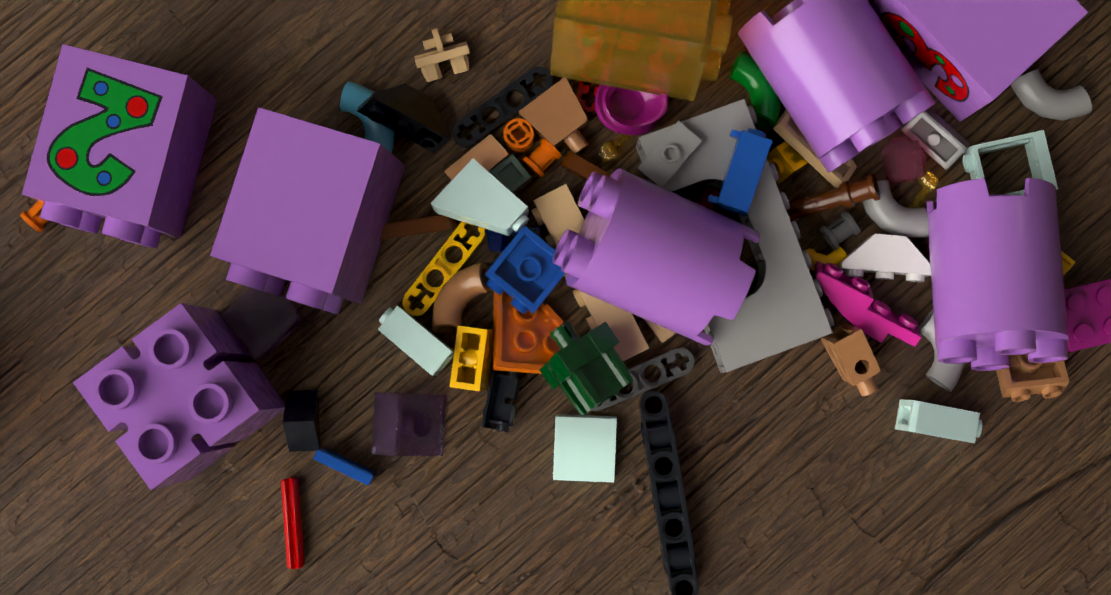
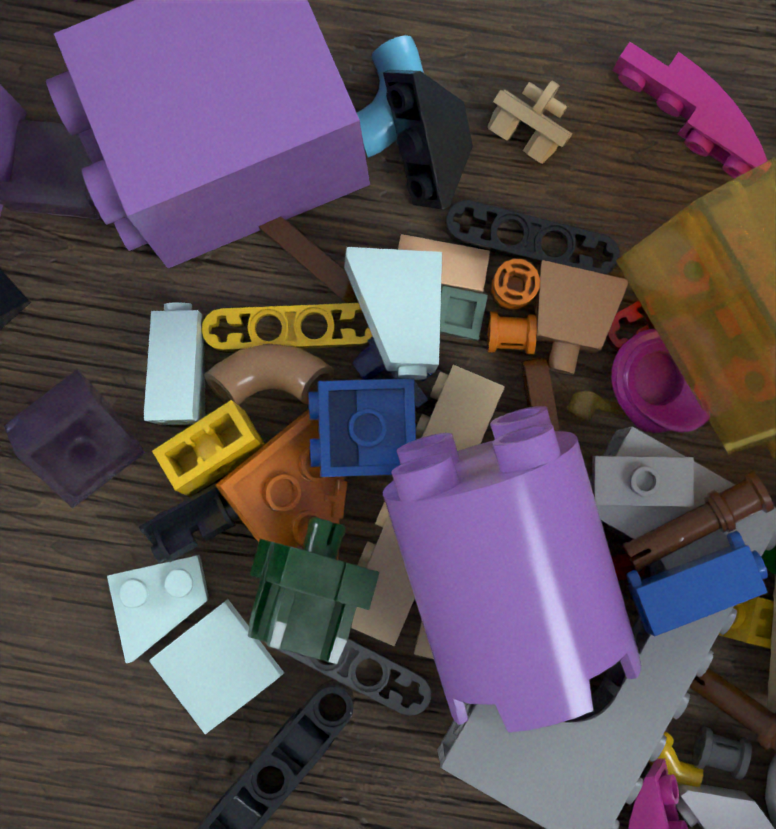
camera: 45 degrees right, 0 degrees up
none -> light aqua wing [107,555,209,663]
none -> reddish brown pin [622,471,774,572]

